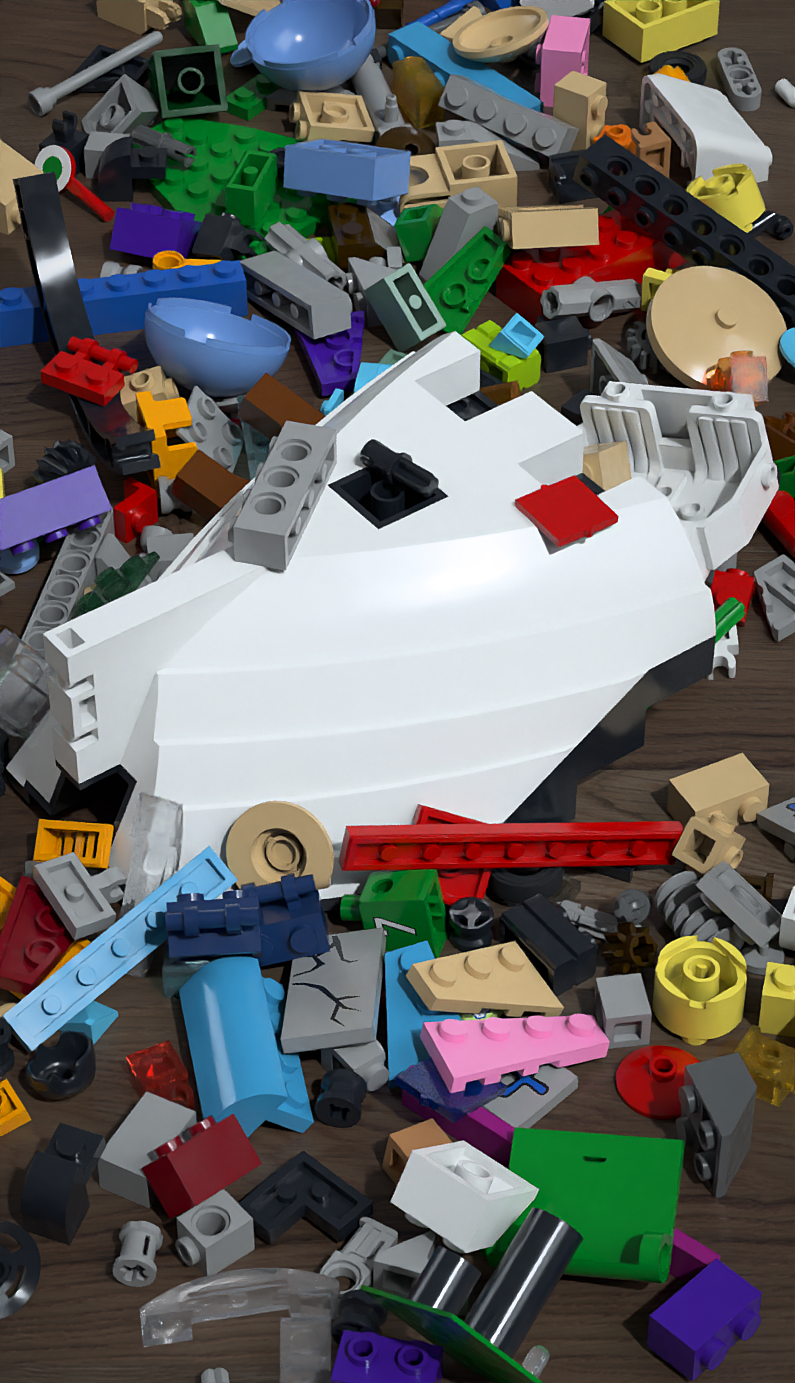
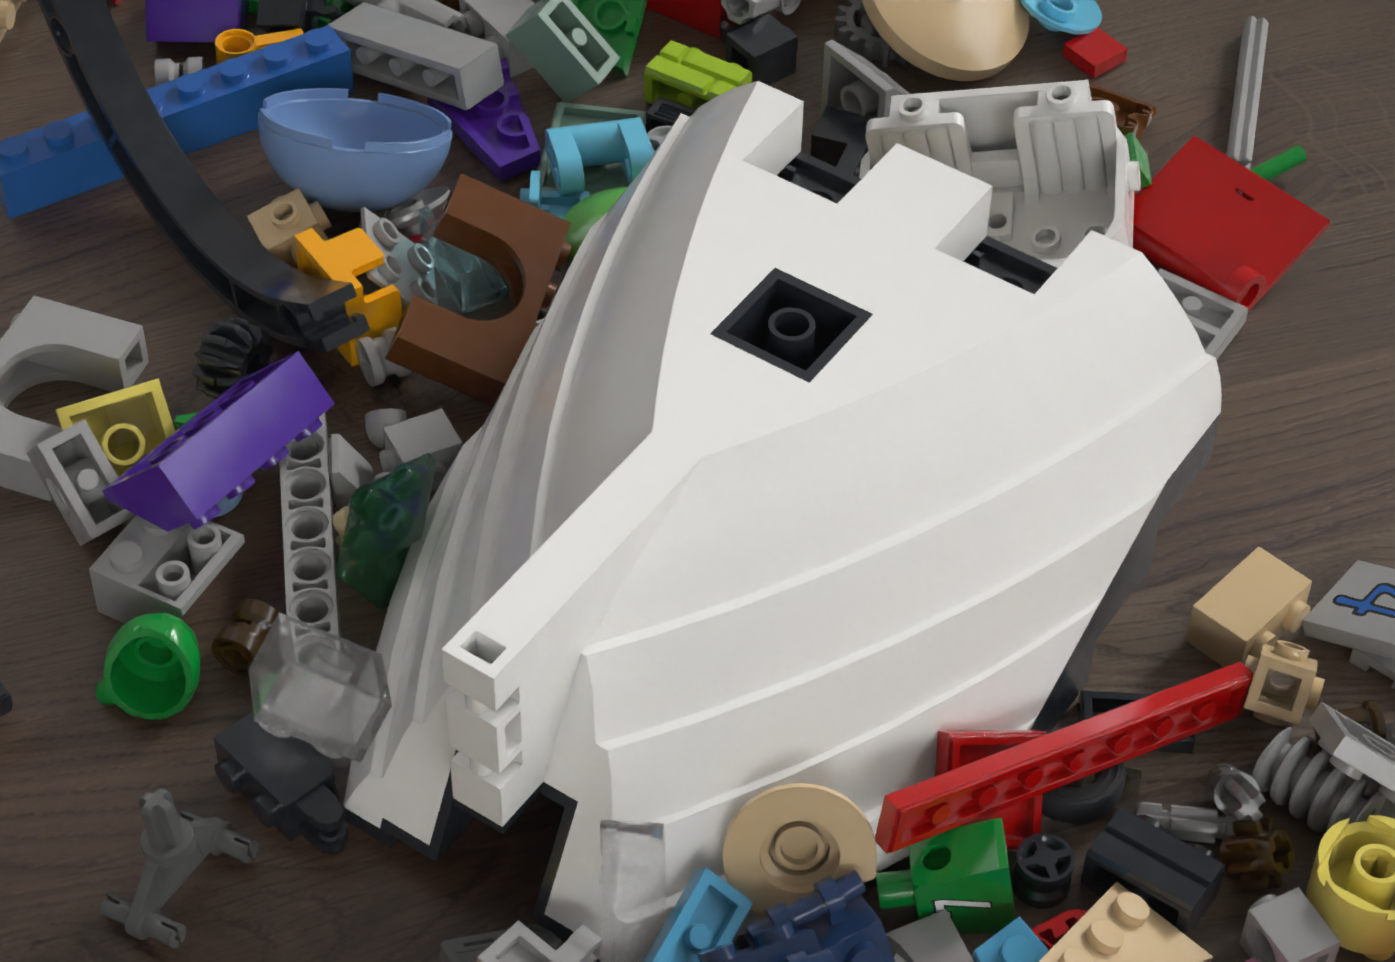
camera: 20 degrees left, 5 degrees up
light orange slope [33,819,114,869] -> none
red plate [40,336,138,407] -> none
red bracket [113,477,158,544] -> none
light grey brick [228,420,337,571] -> none
black axle [360,439,439,497] -> none
medium azure slope [489,313,545,359] -> none
red piece [515,475,619,548] -> none
clear orange brick [706,350,769,408] -> none

